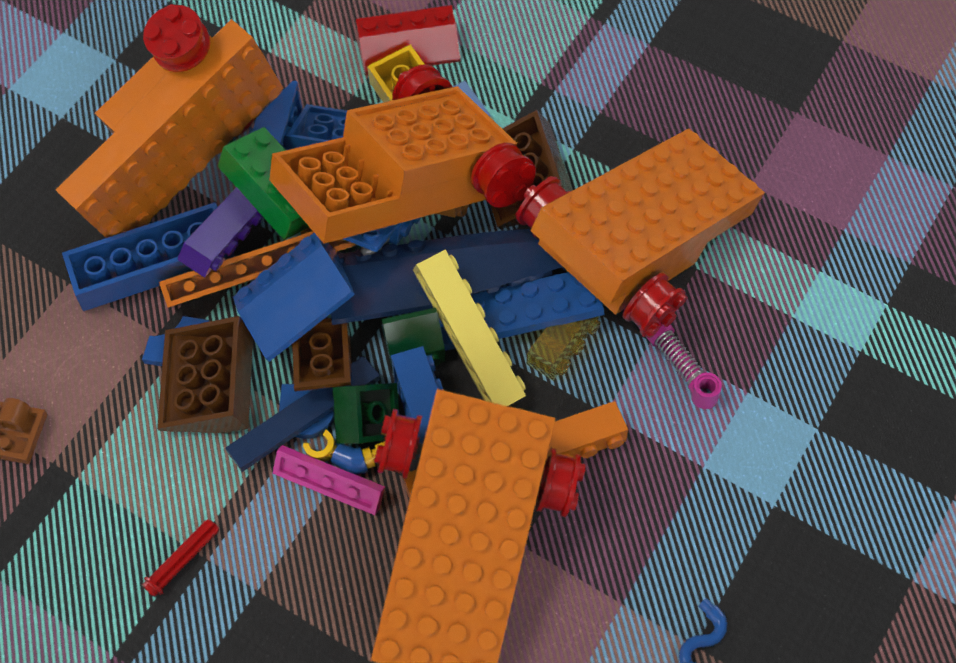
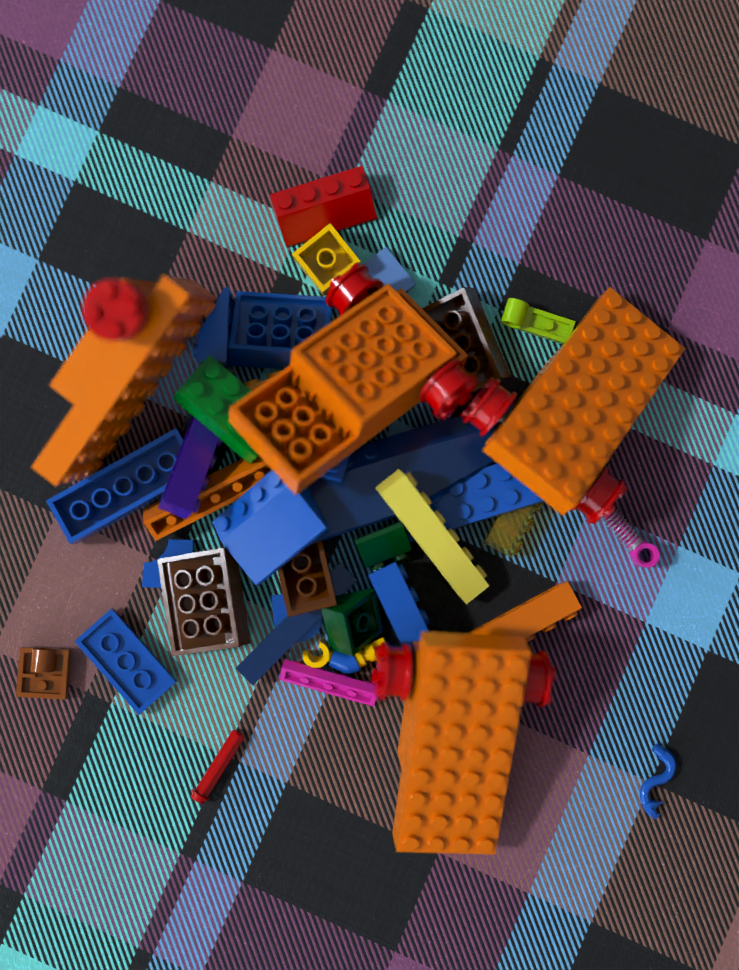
camera: 10 degrees left, 25 degrees up
none -> blue plate [74,608,177,715]
none -> lime plate [501,298,576,344]

